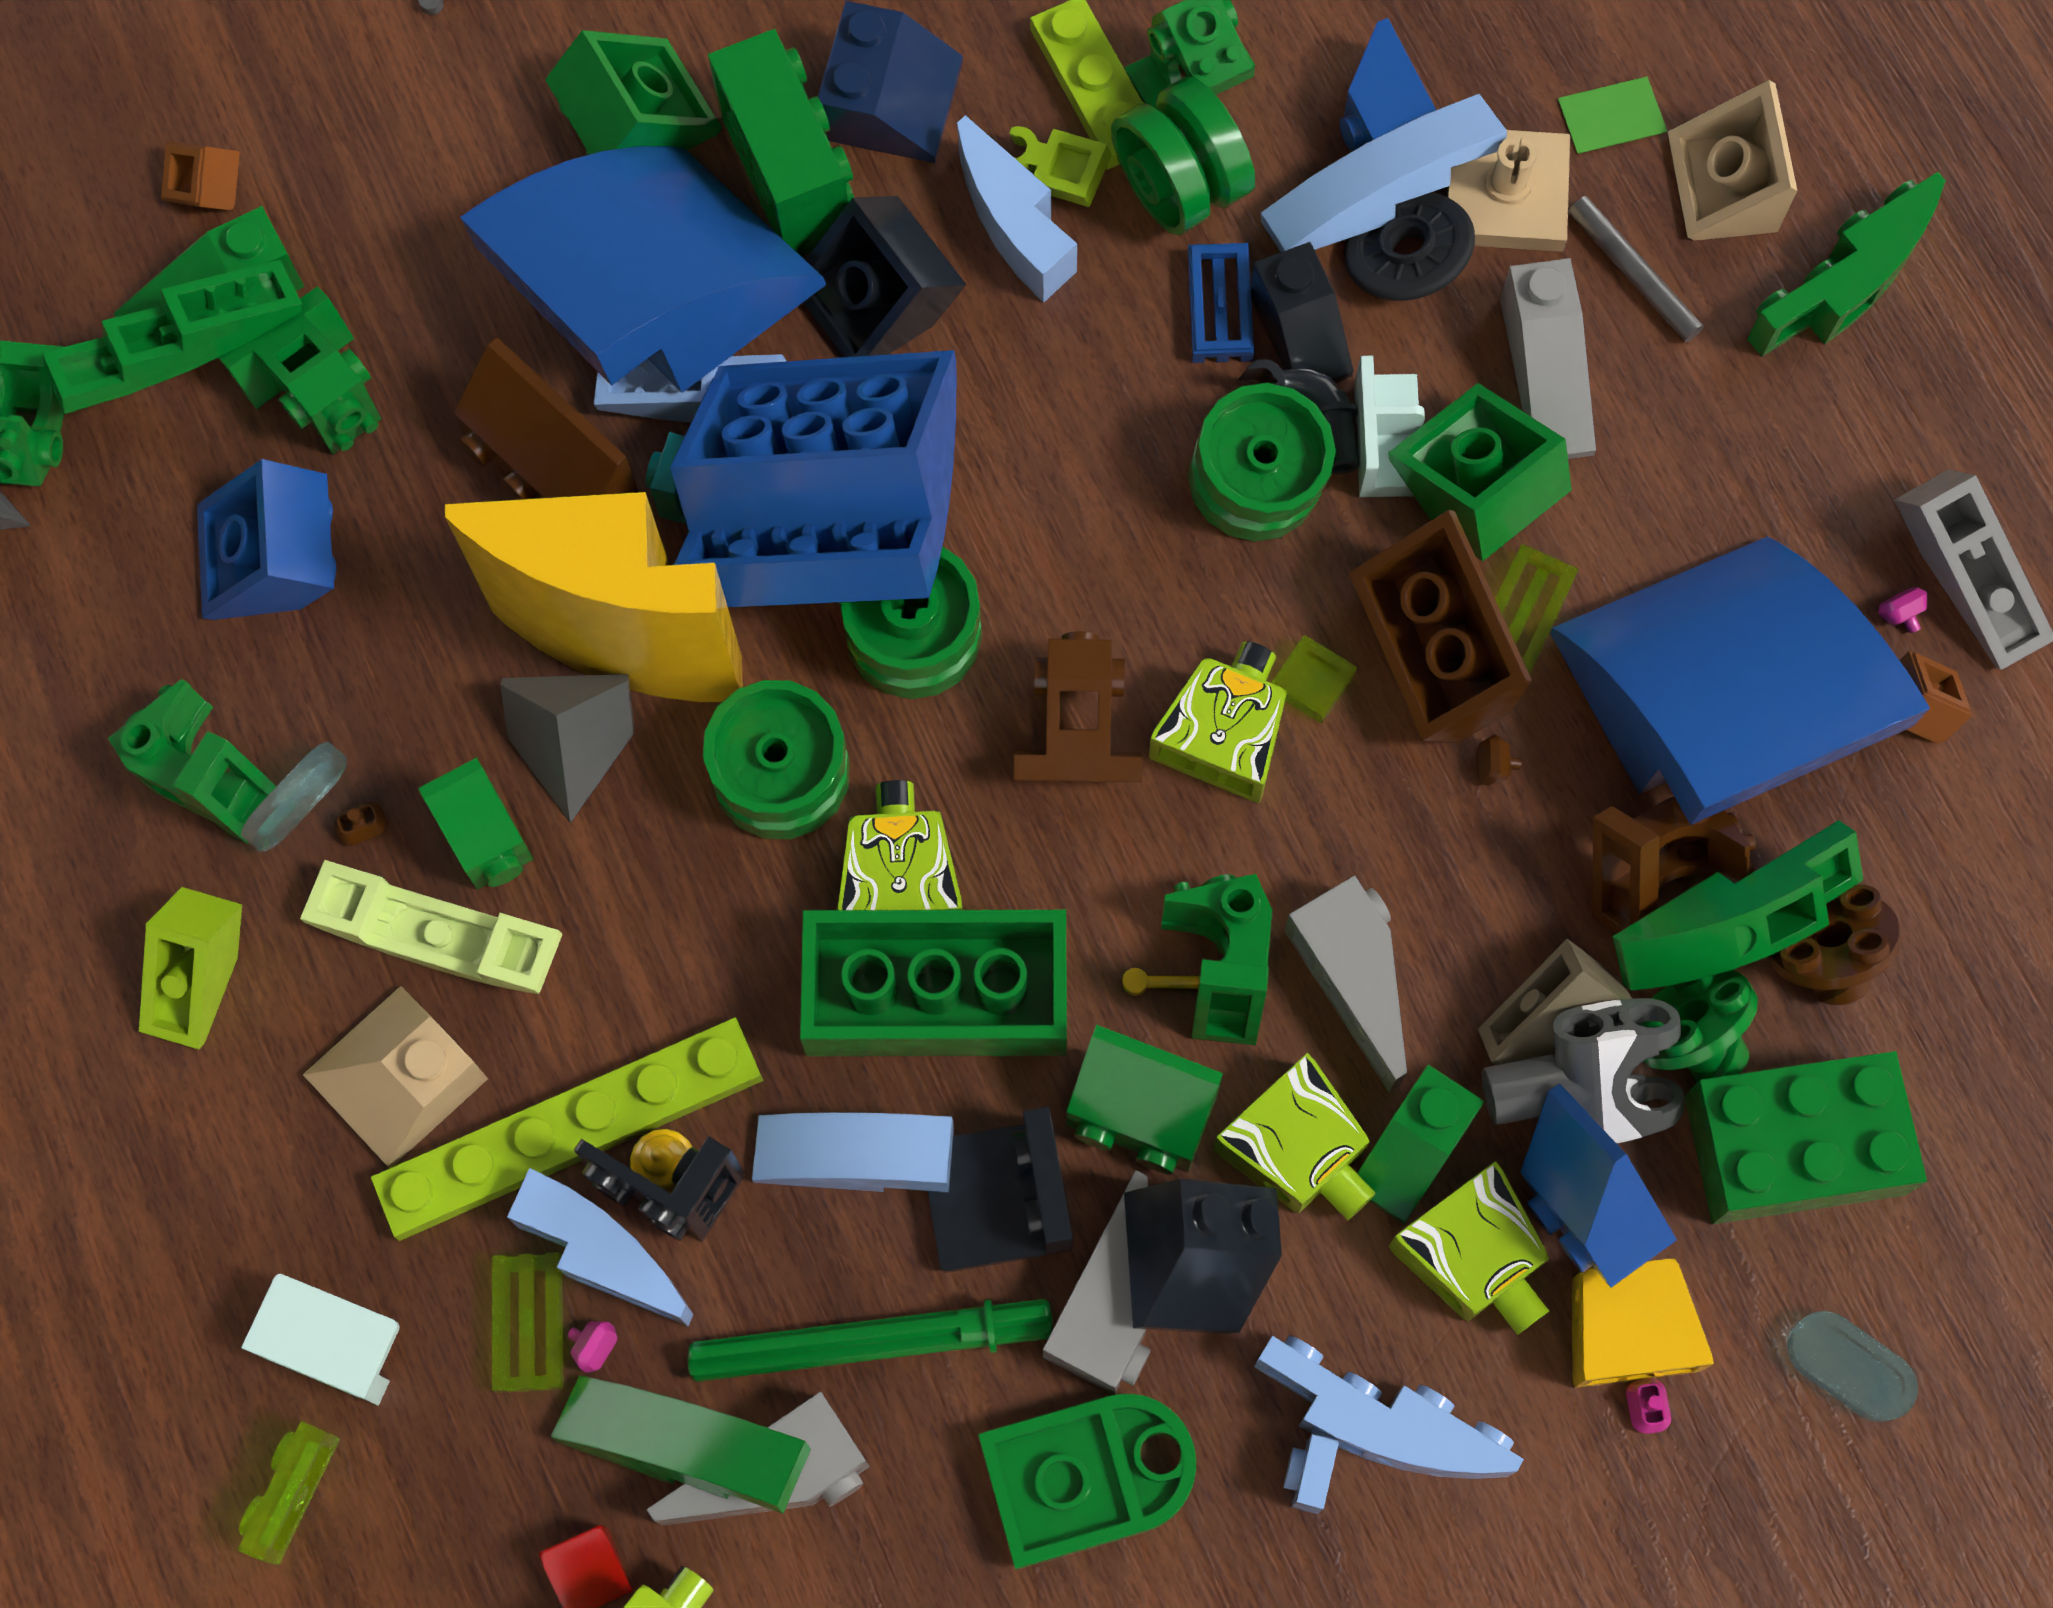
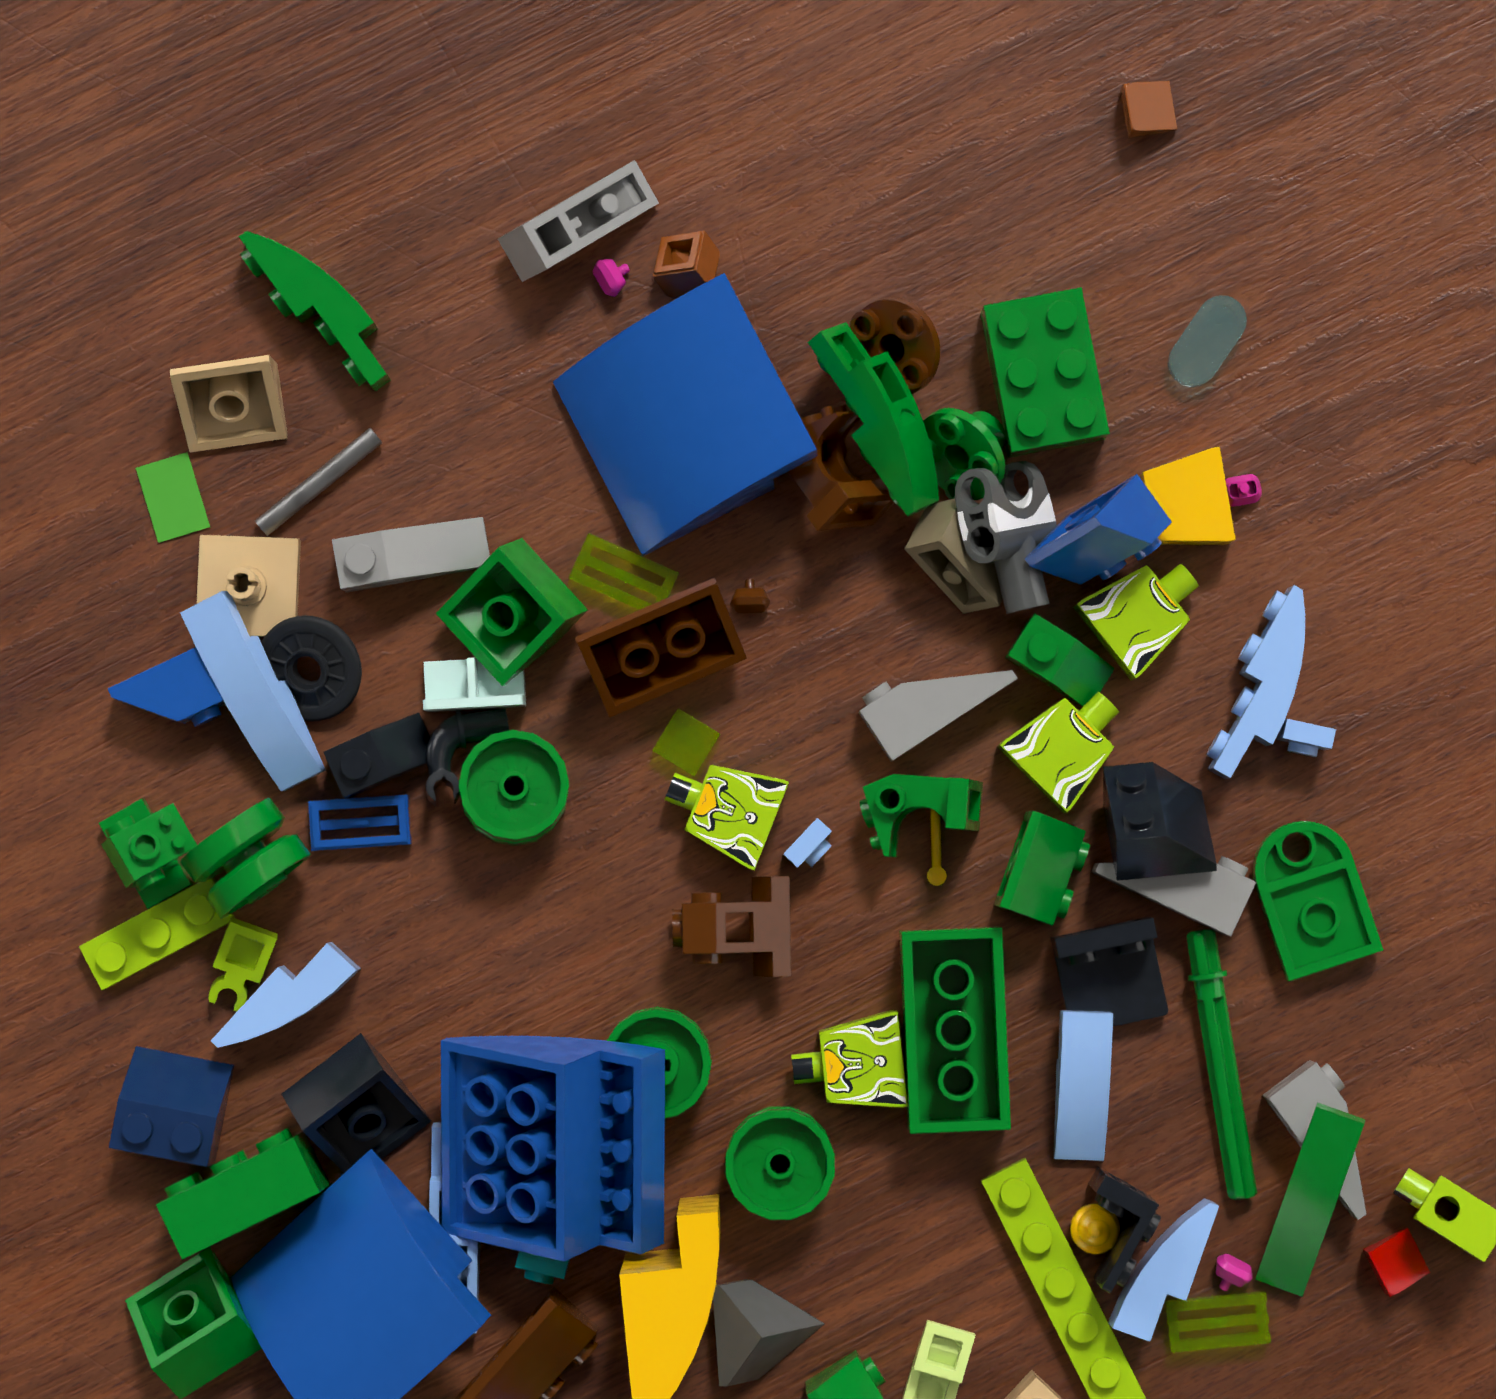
camera: 95 degrees left, 15 degrees up
none -> light blue plate [783,818,832,868]

